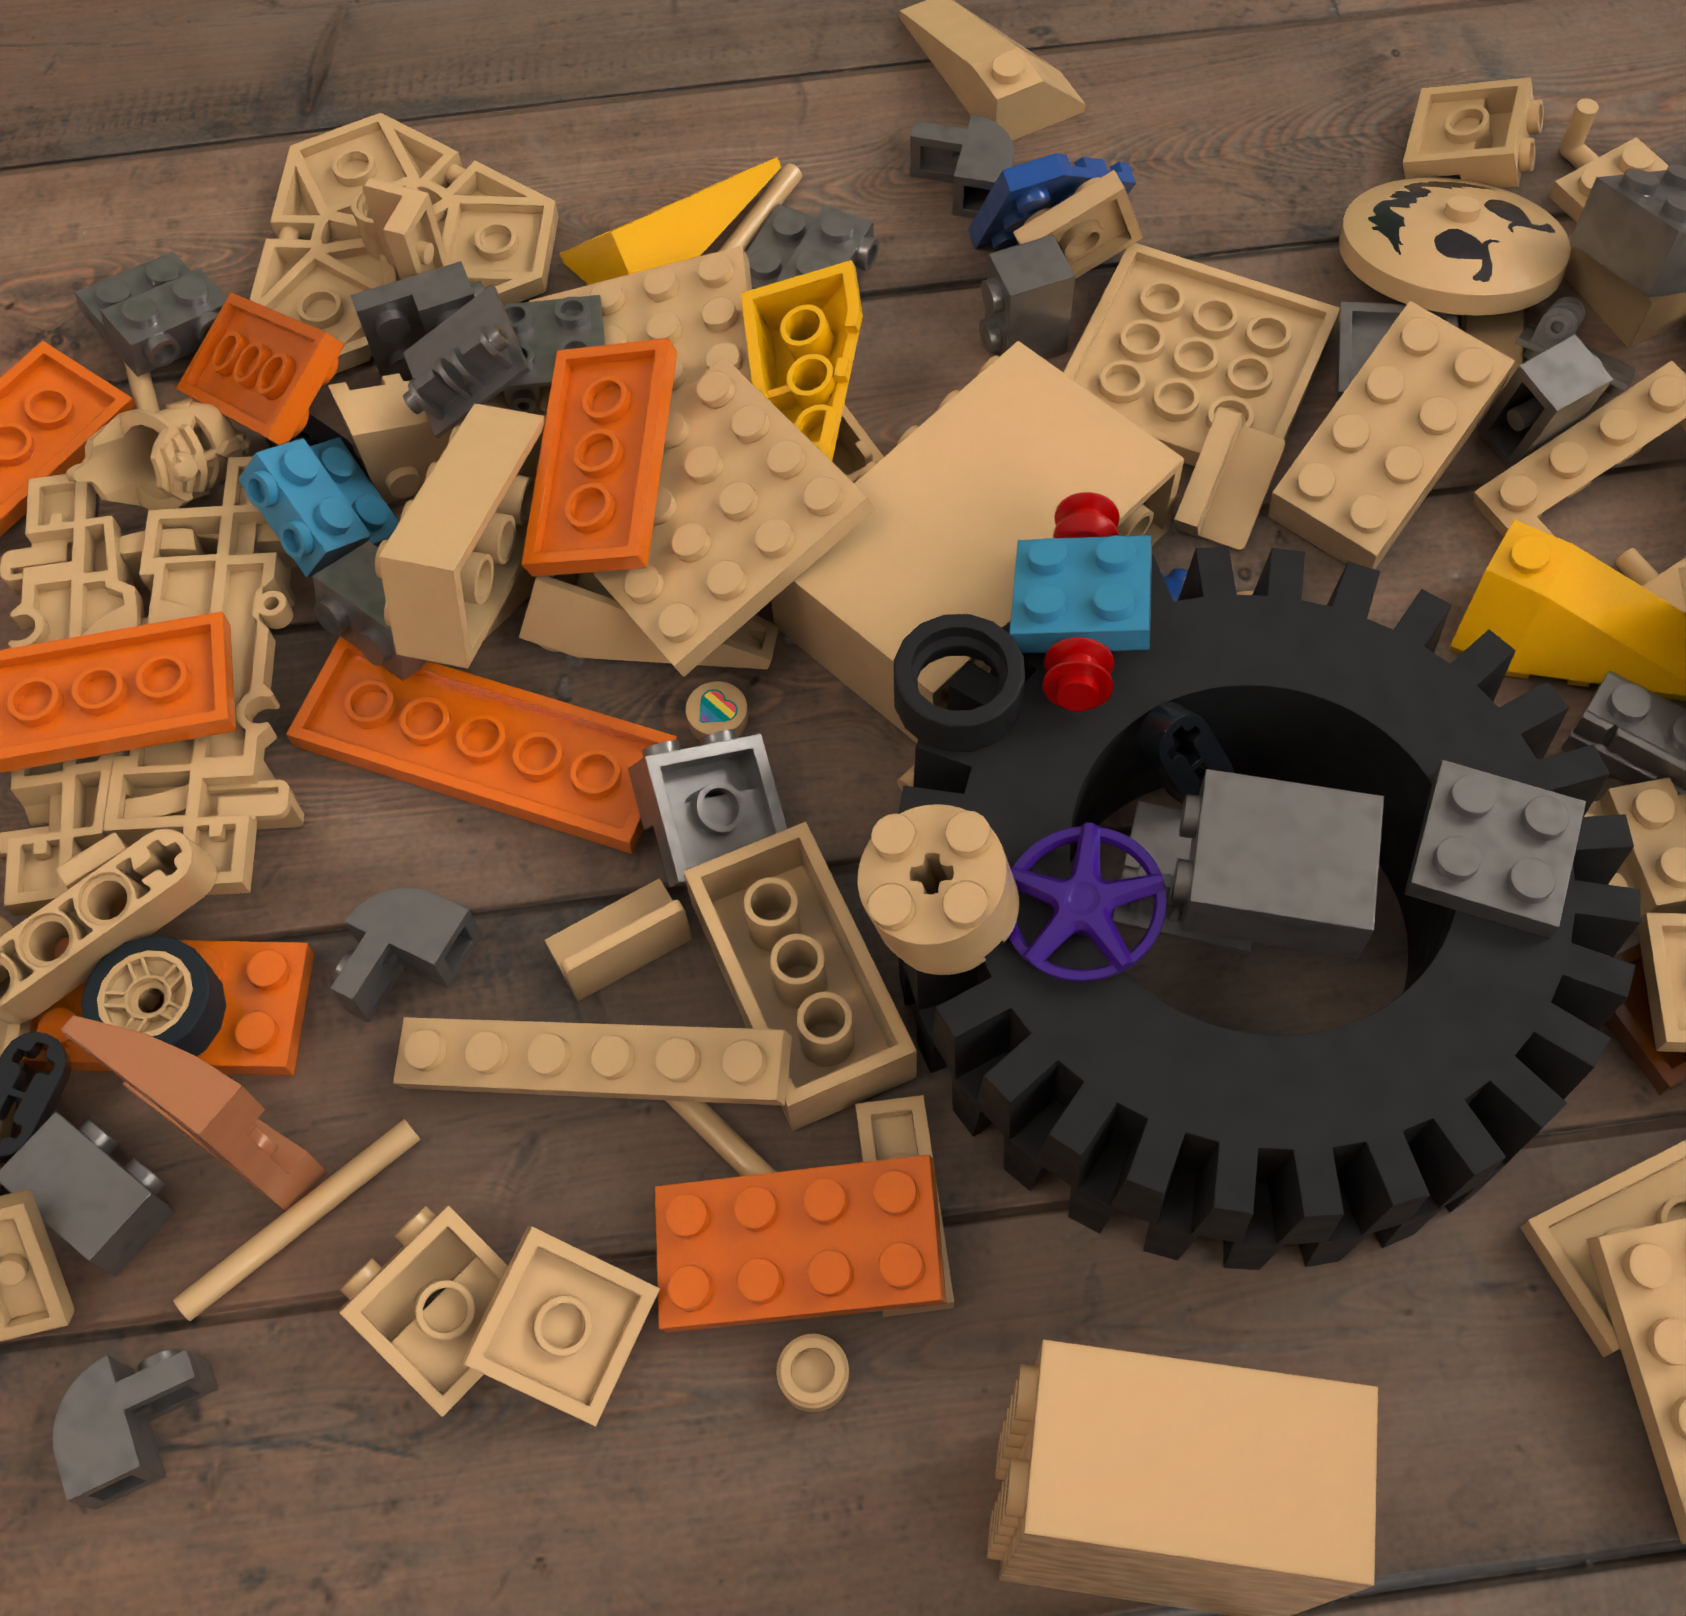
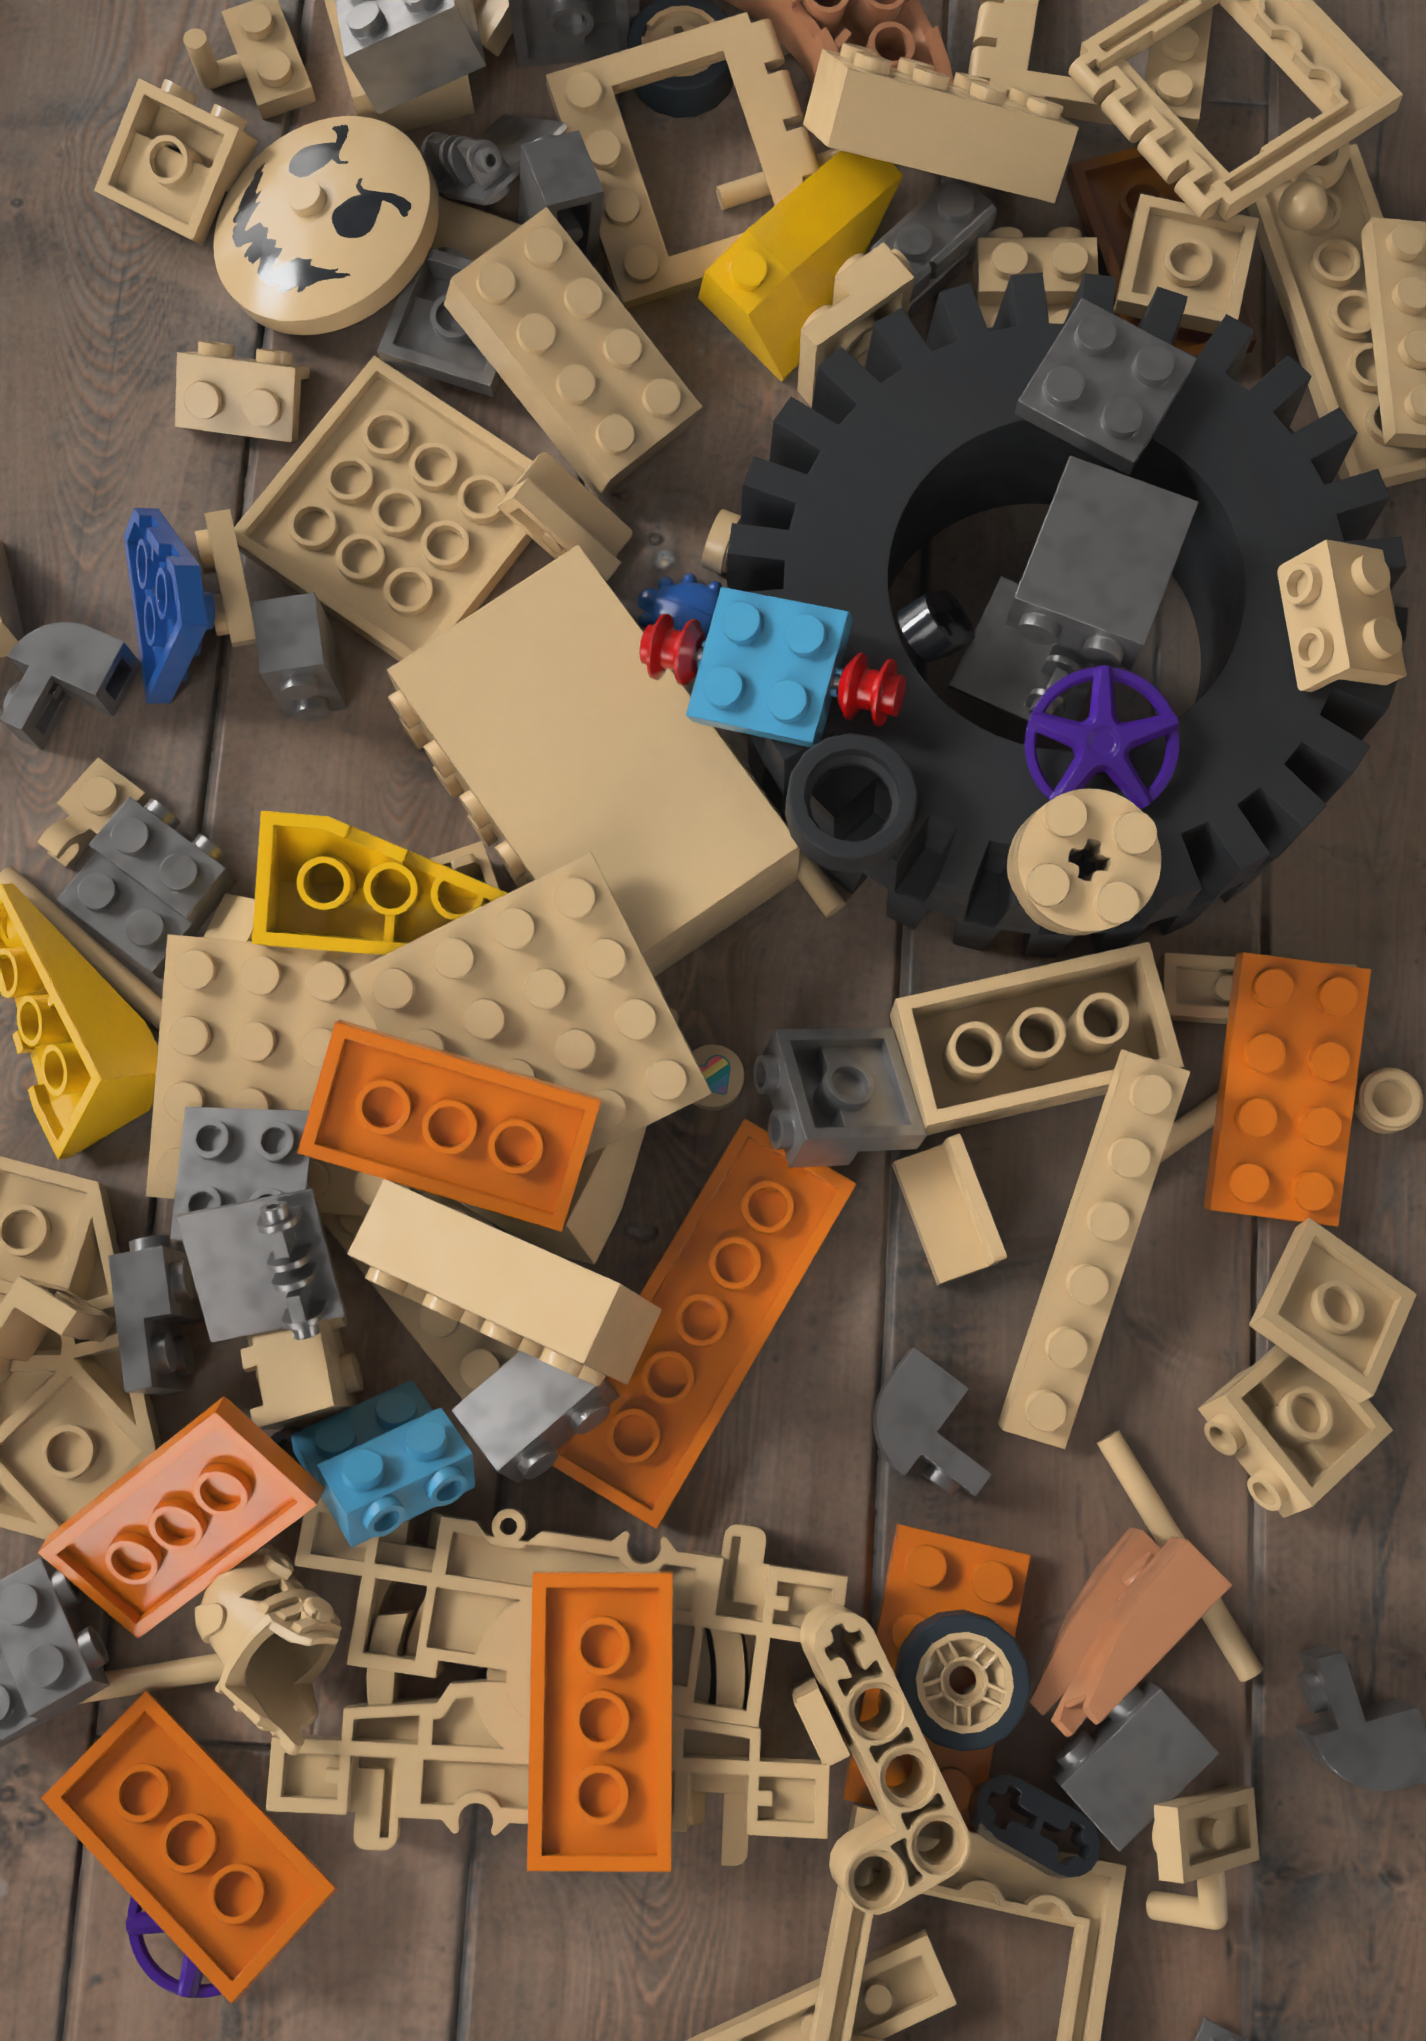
camera: 80 degrees left, 15 degrees up
none -> tan plate [38,757,150,869]
none -> tan bracket [175,341,310,442]
none -> tan plate [797,242,915,408]
none -> tan bracket [1277,539,1407,692]

